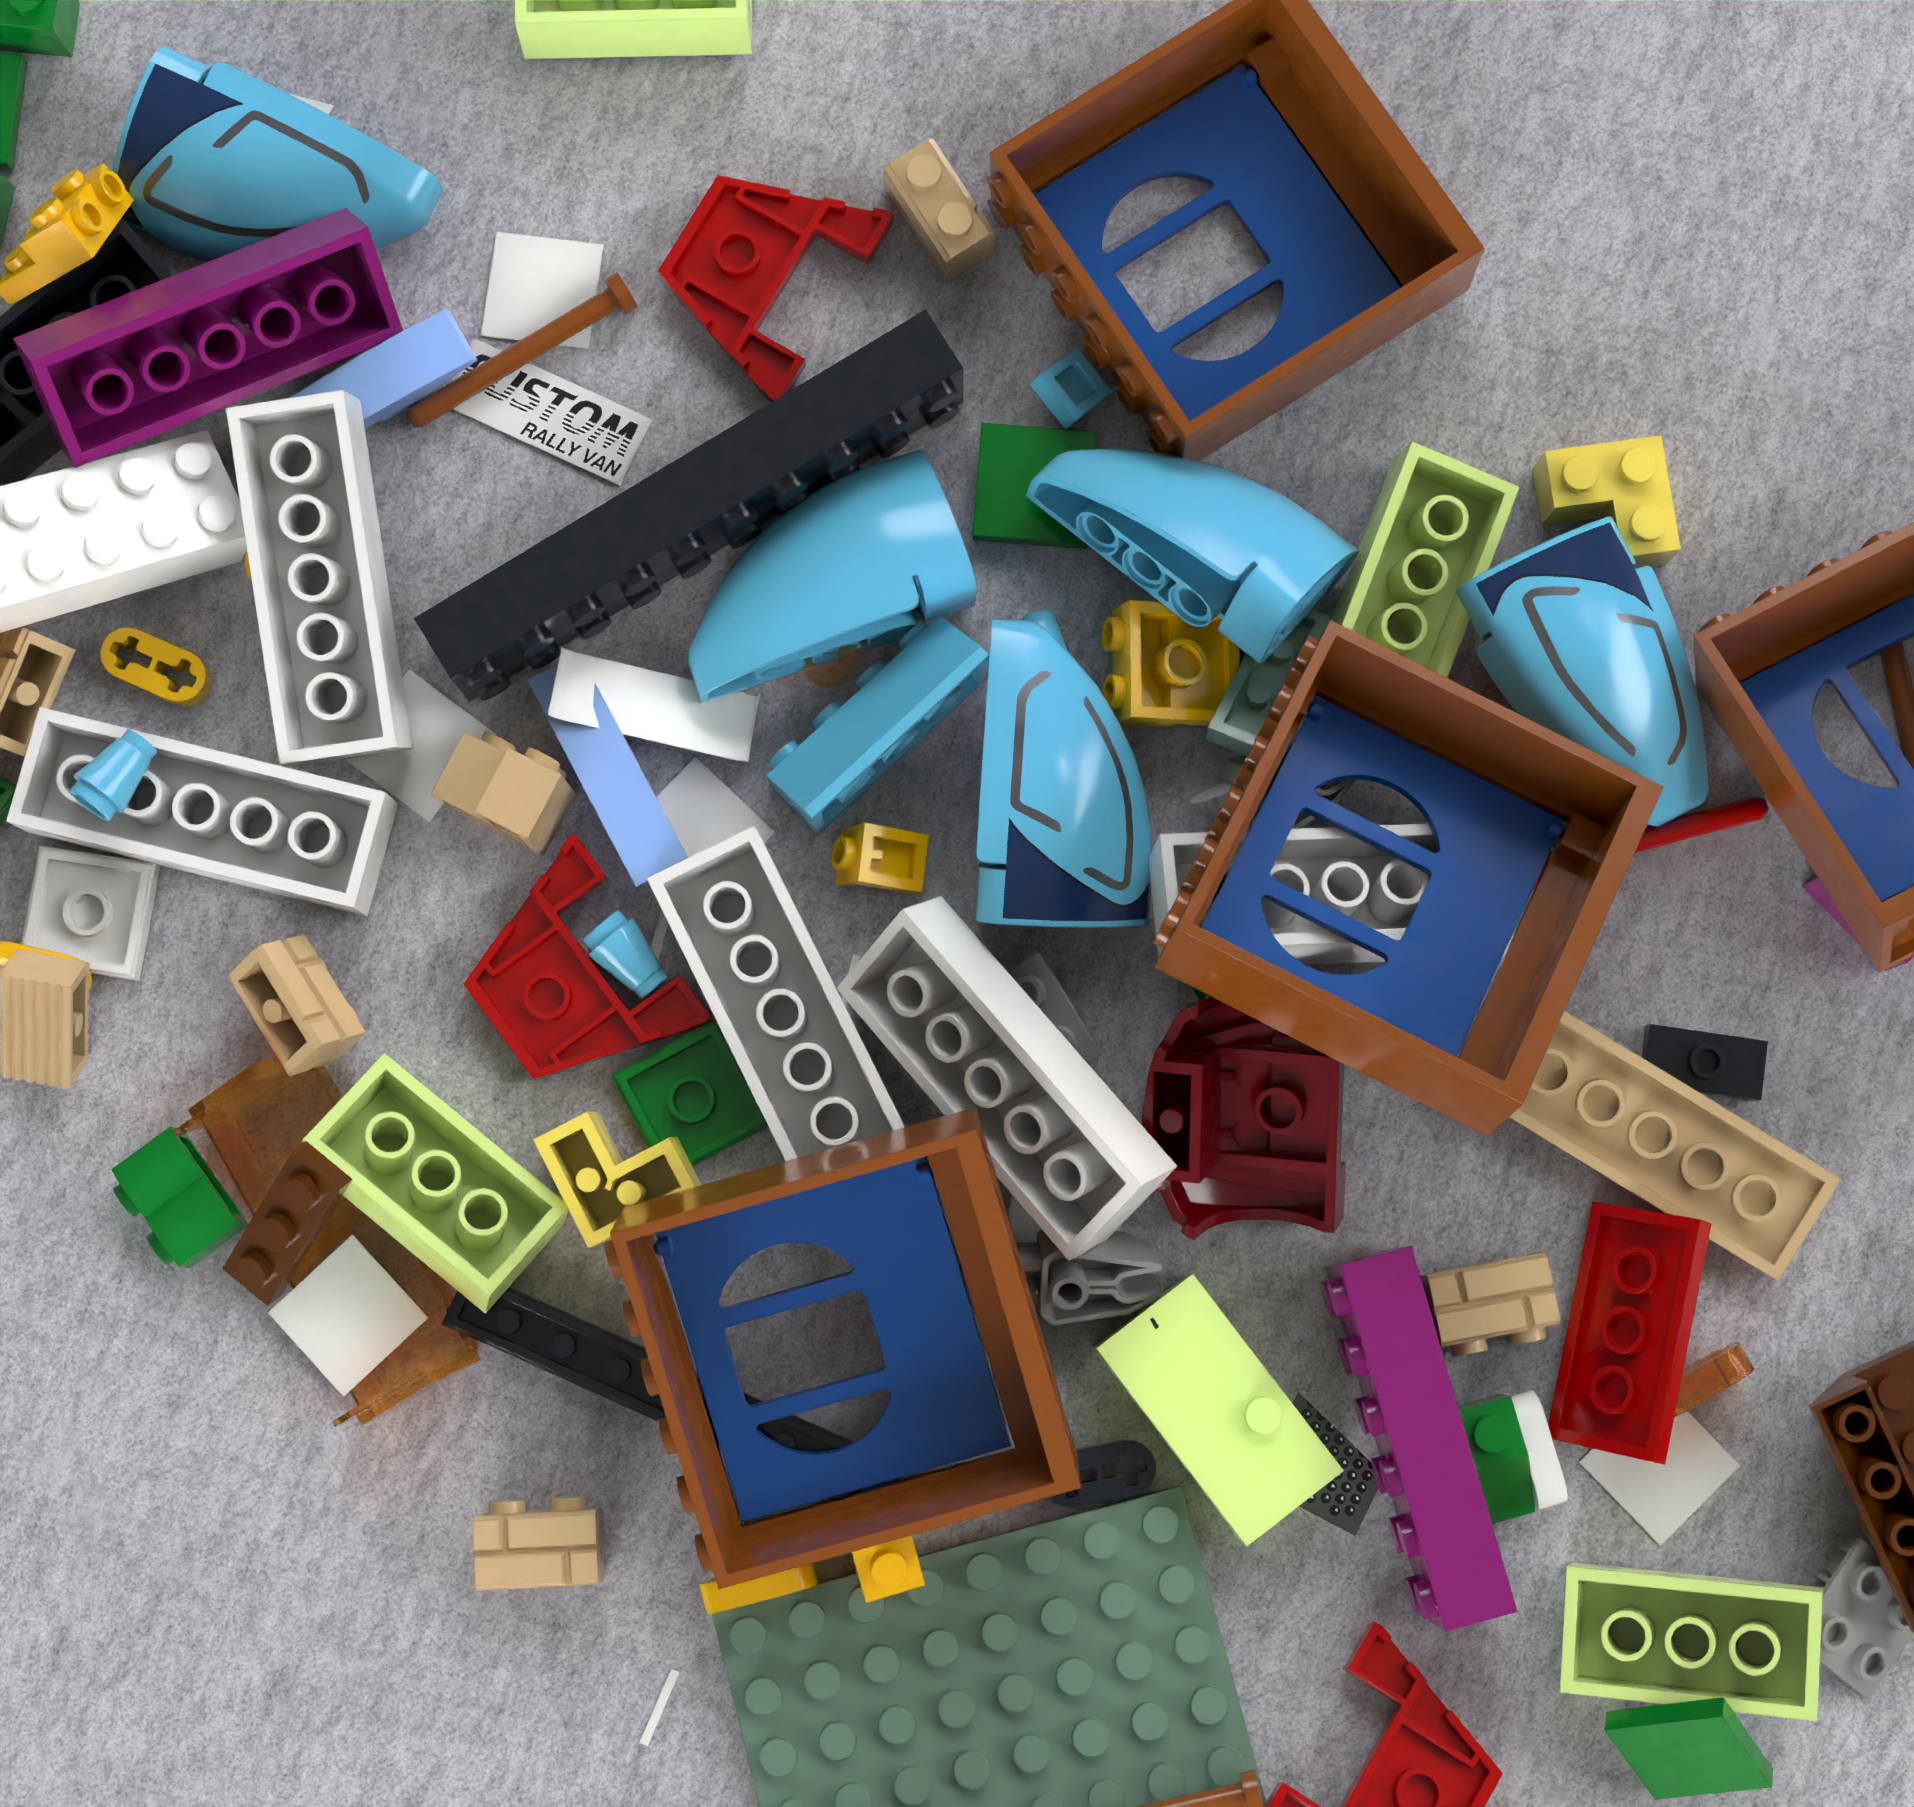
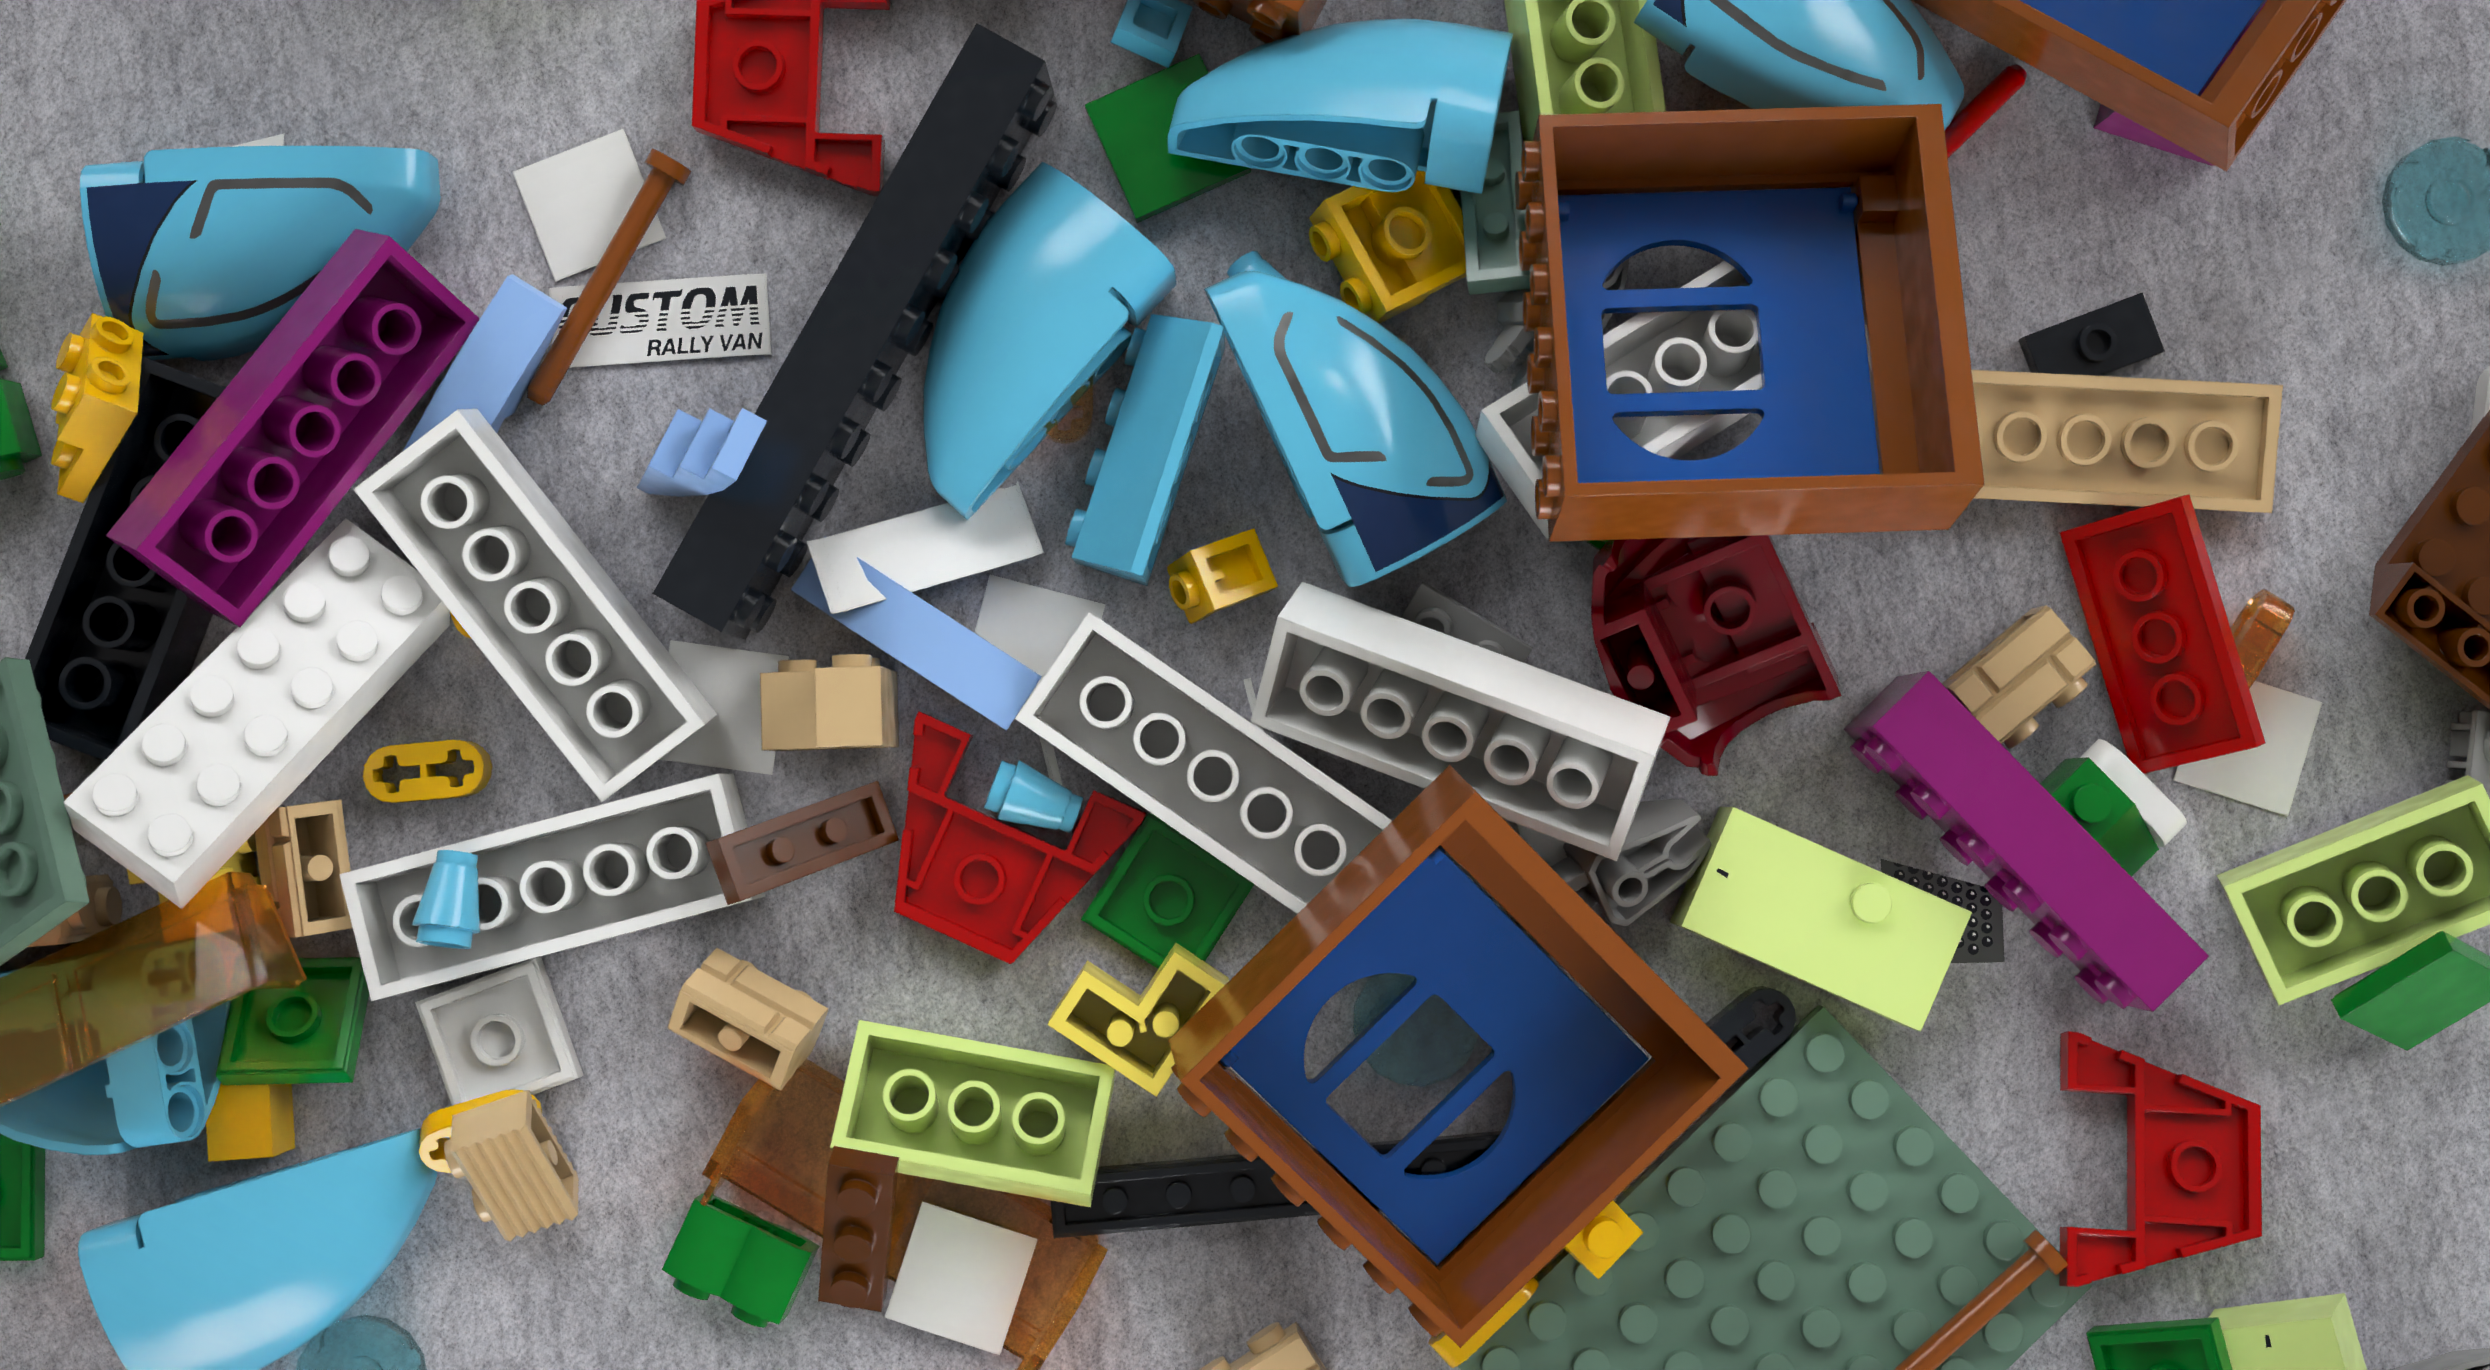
camera: 30 degrees left, 5 degrees up
none -> light blue slope [637,408,767,497]
none -> reddish brown plate [705,781,899,905]
none -> clear light blue tile [1352,973,1478,1087]

